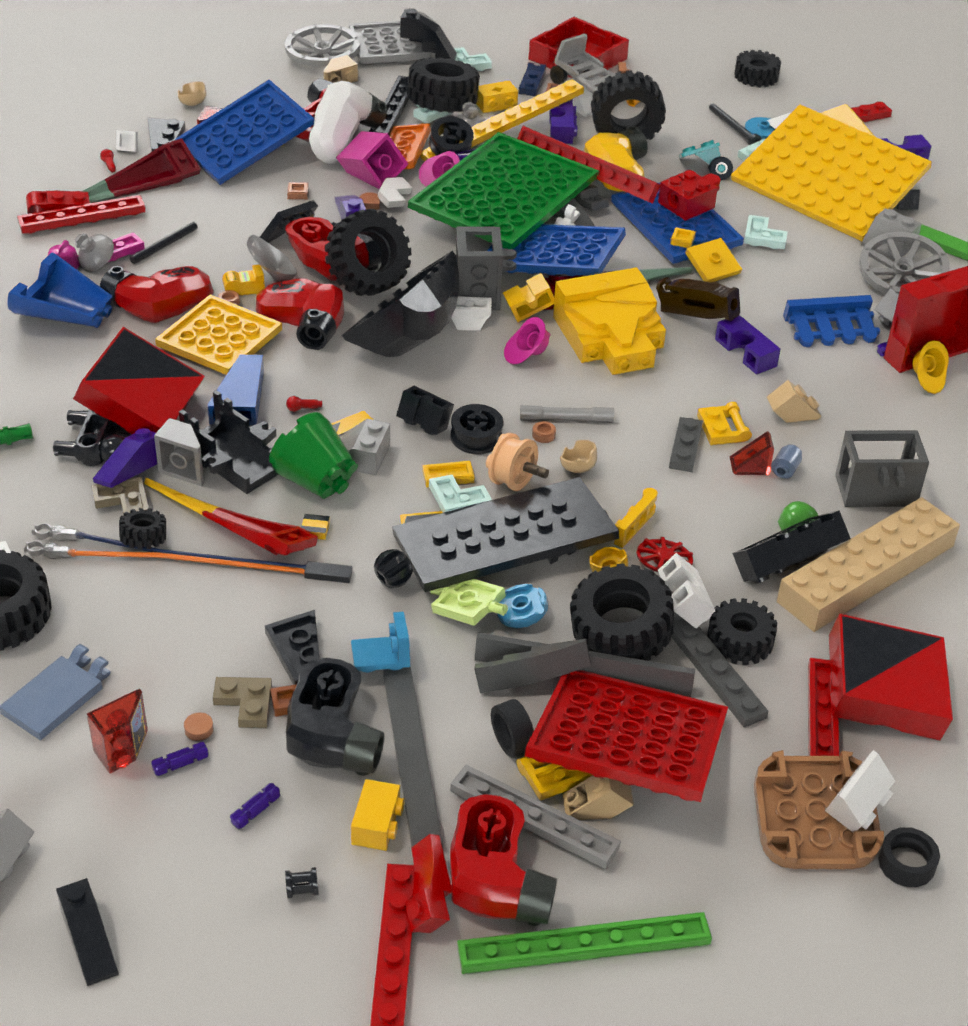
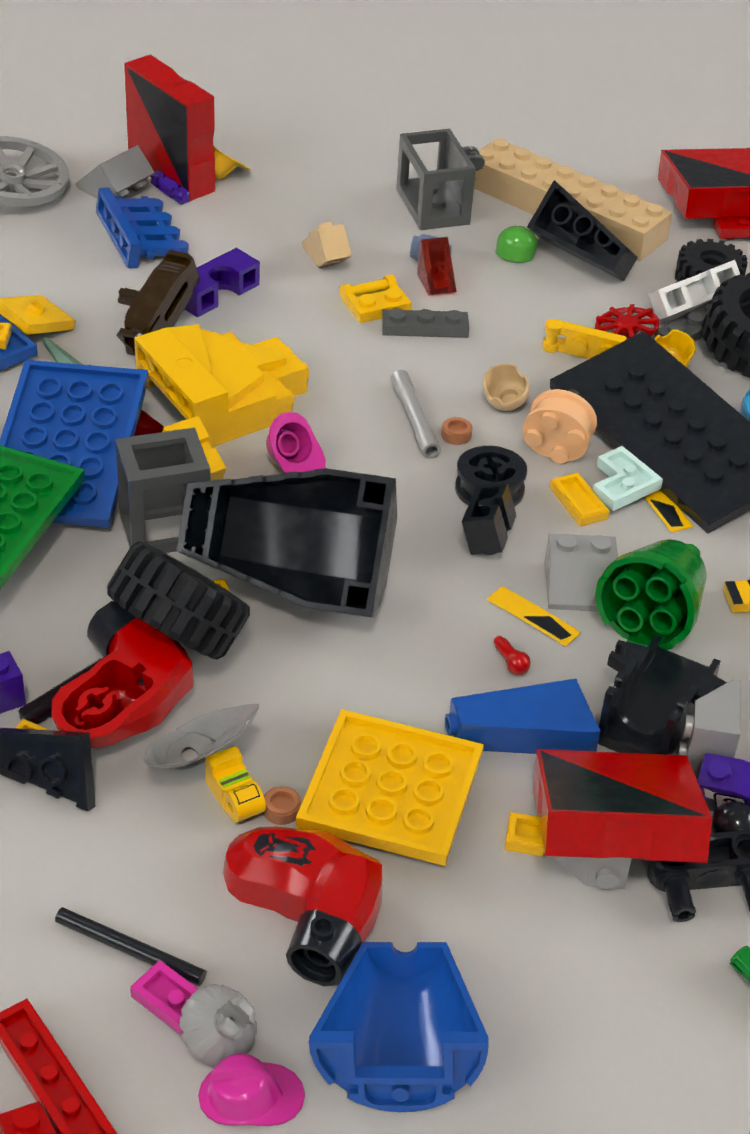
camera: 105 degrees left, 0 degrees up
red piece [256,278,344,350] -> none

